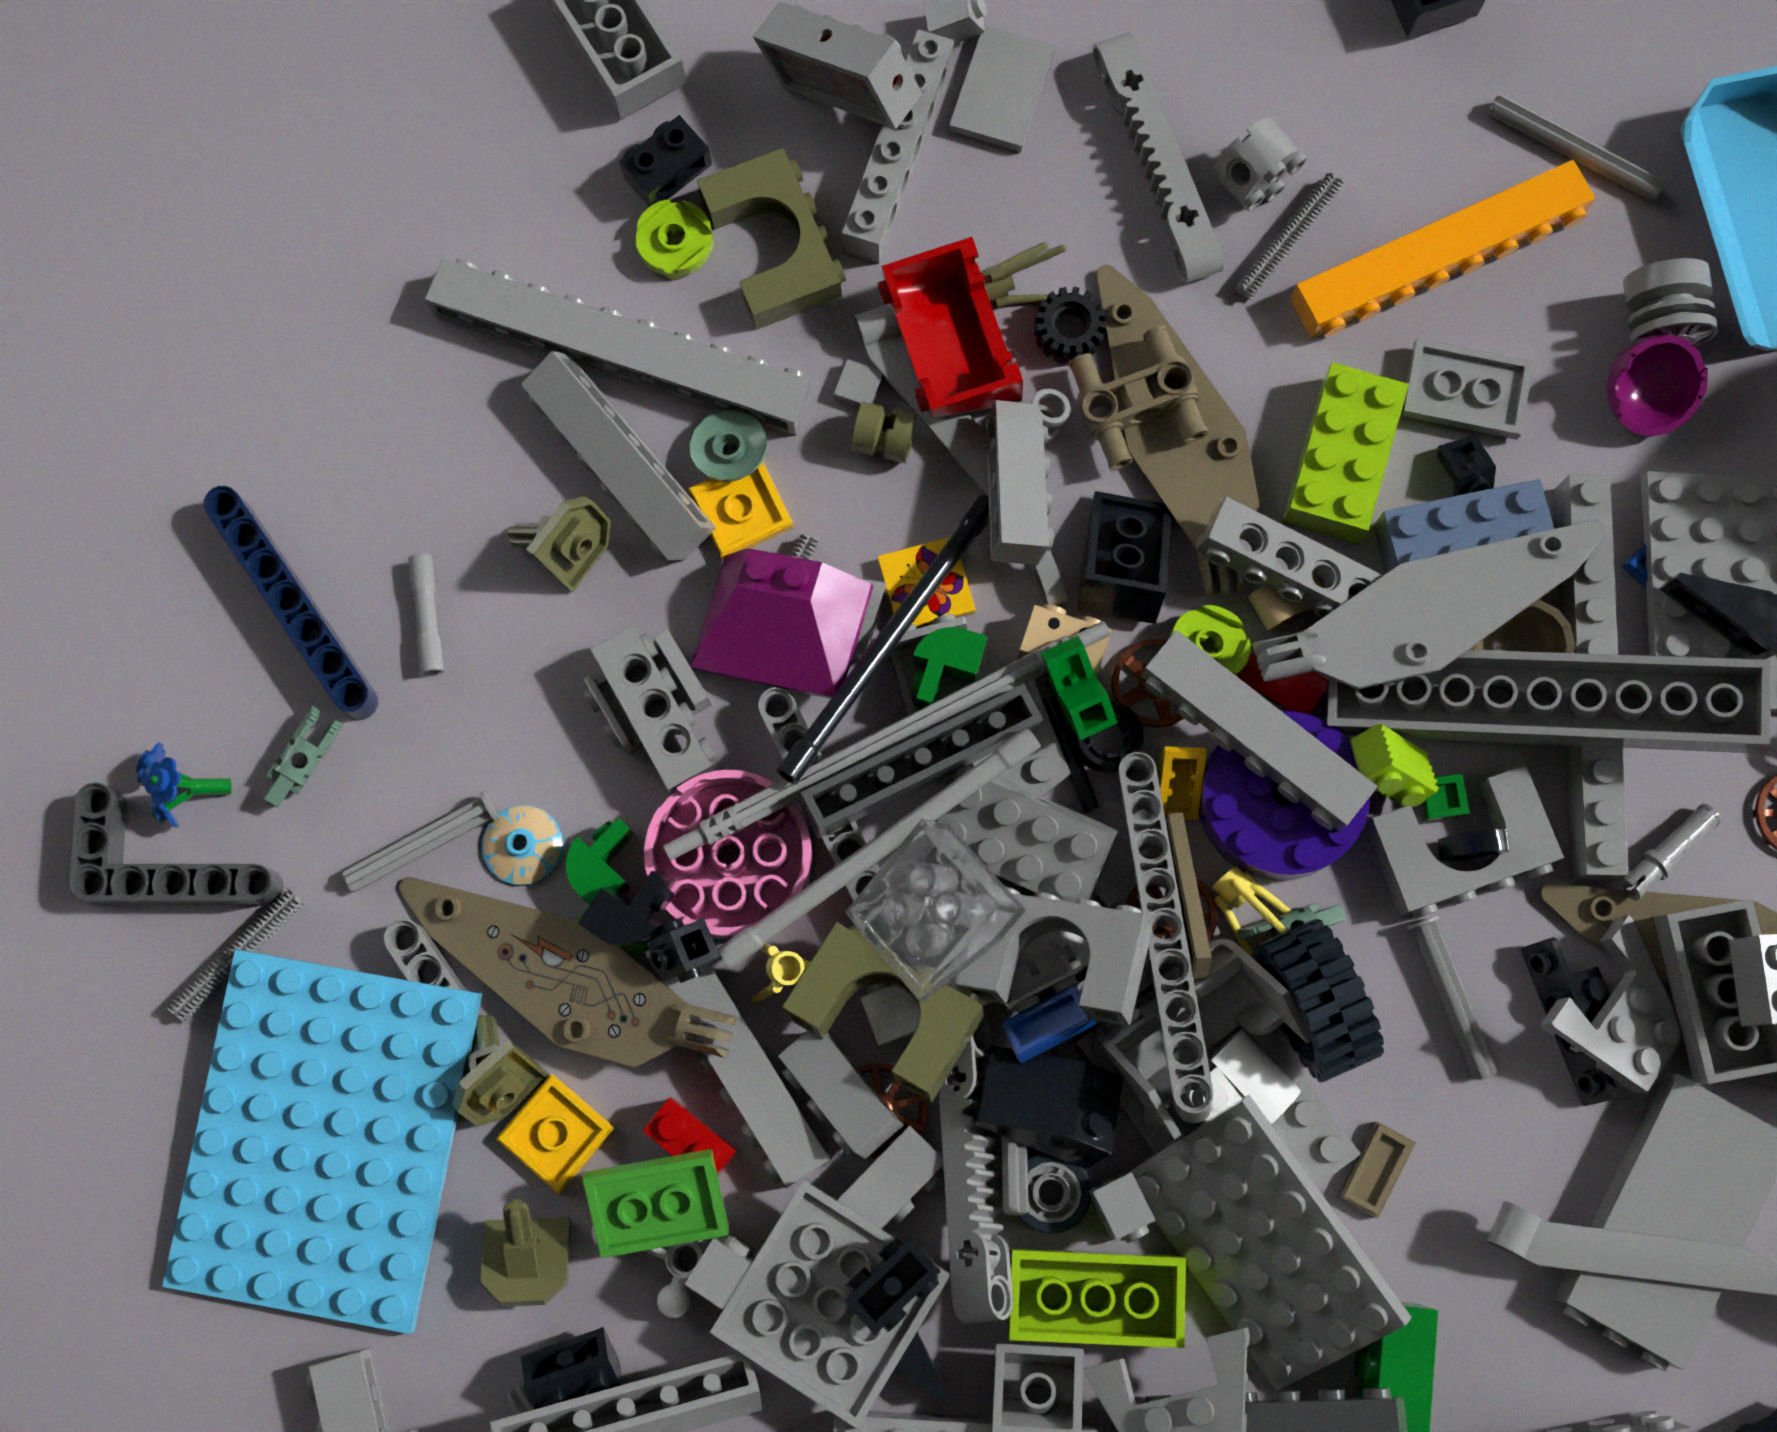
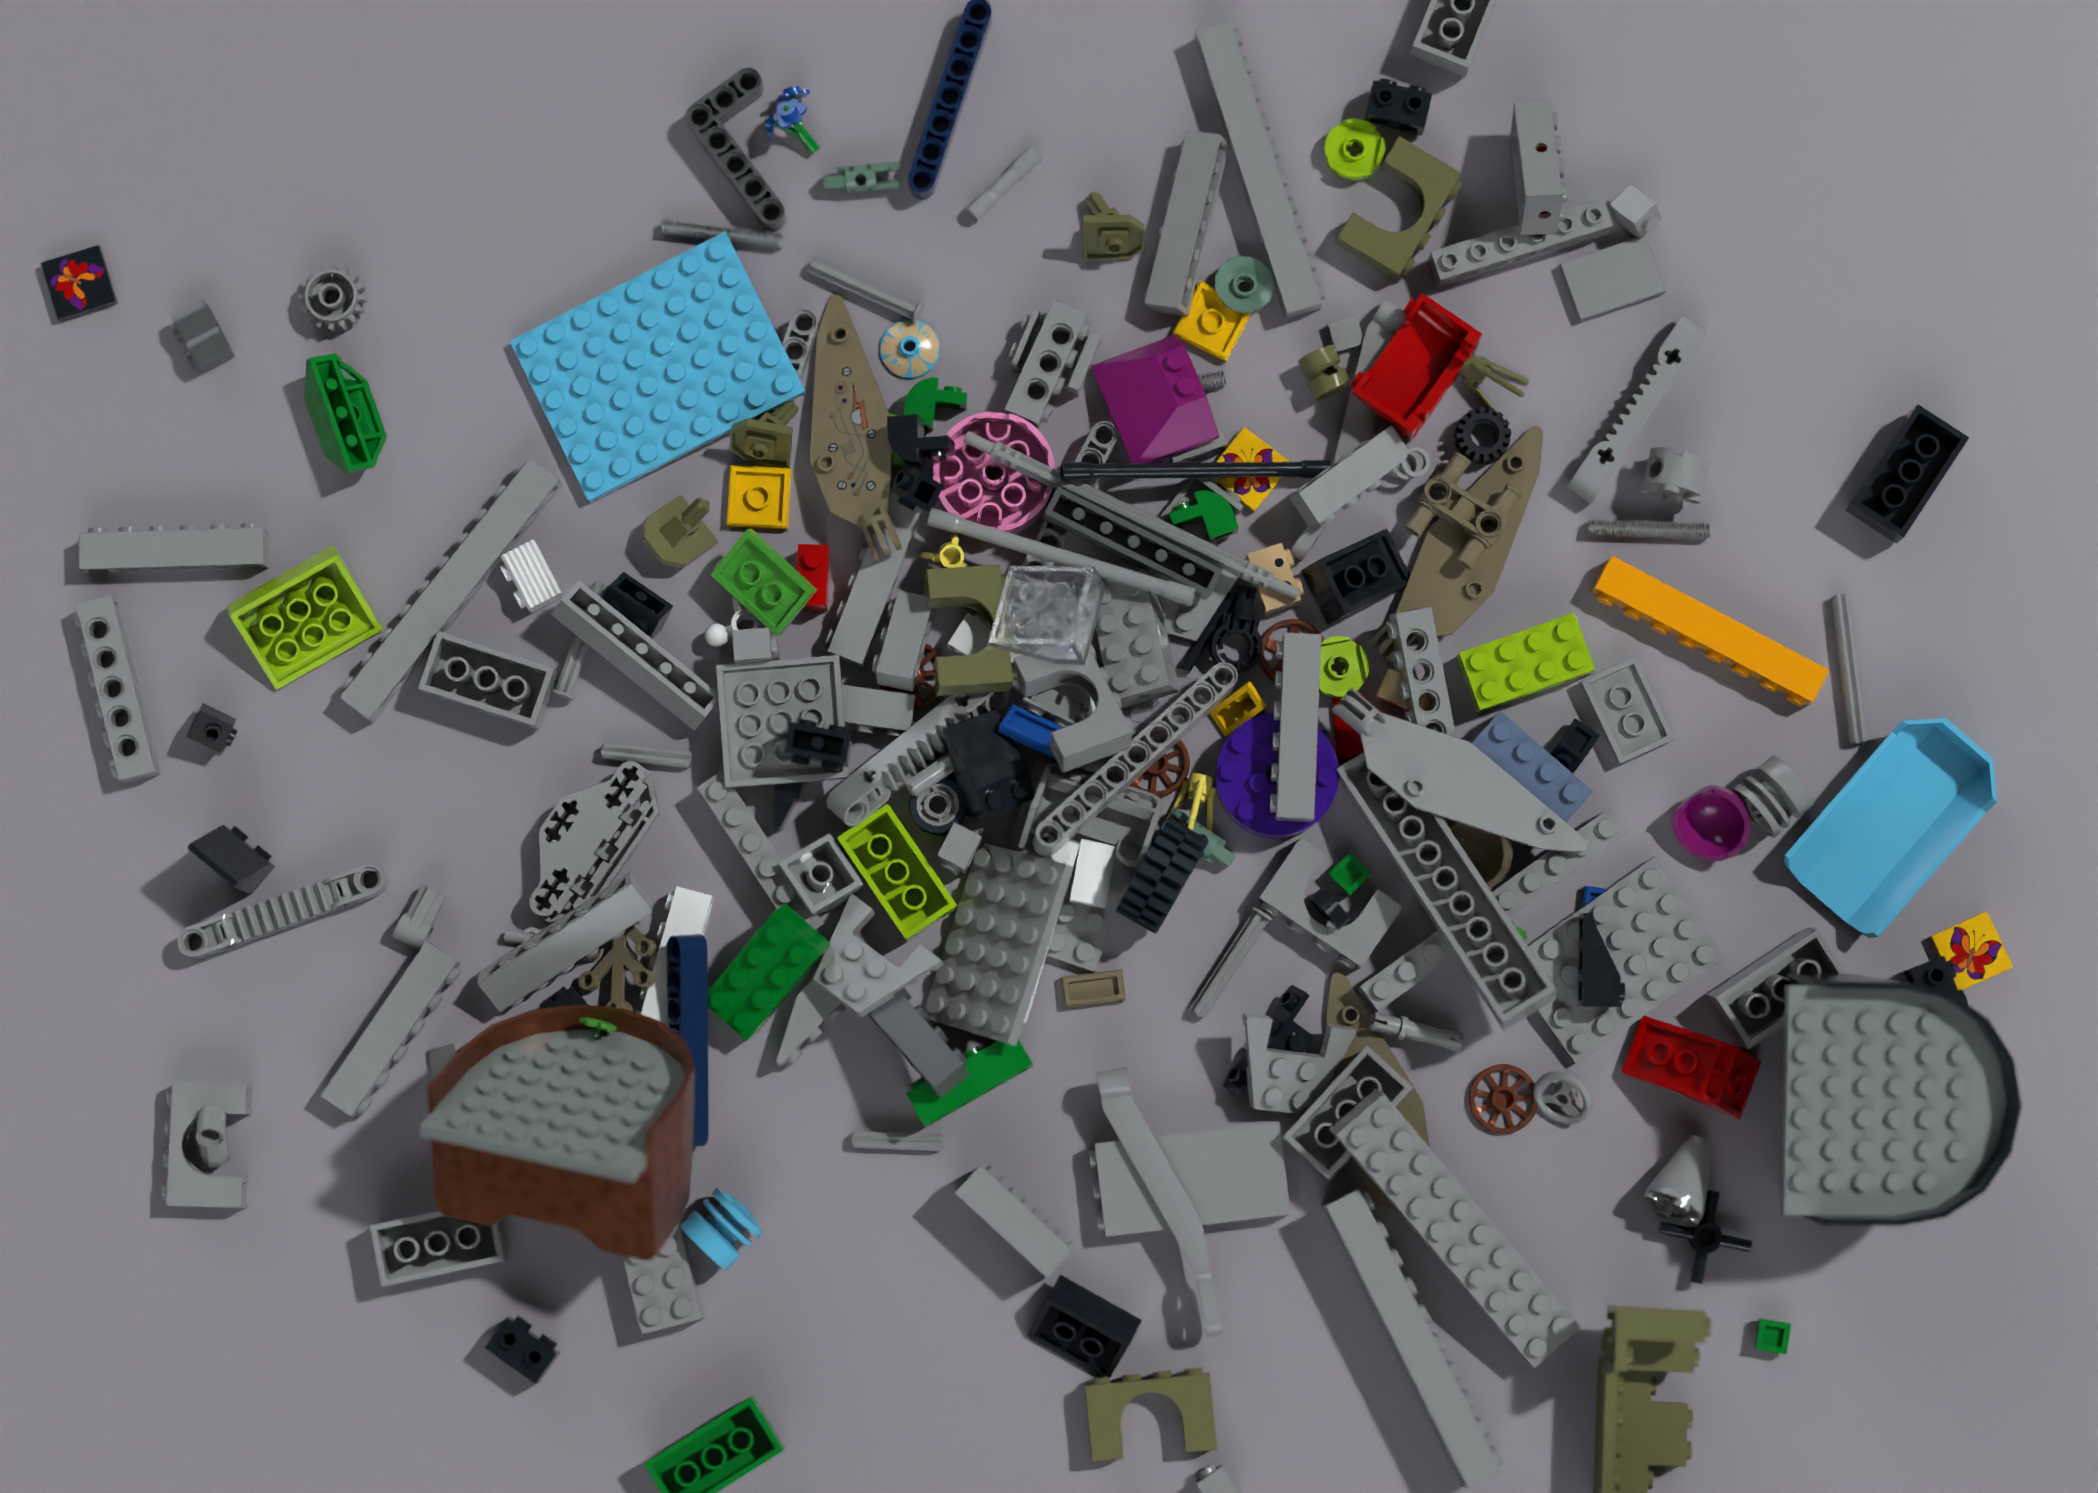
camera: 50 degrees right, 5 degrees up
green brick [1040,635,1118,741] -> none
dark tan tile [1166,812,1212,979] -> none
lime brick [1350,723,1439,807] -> none

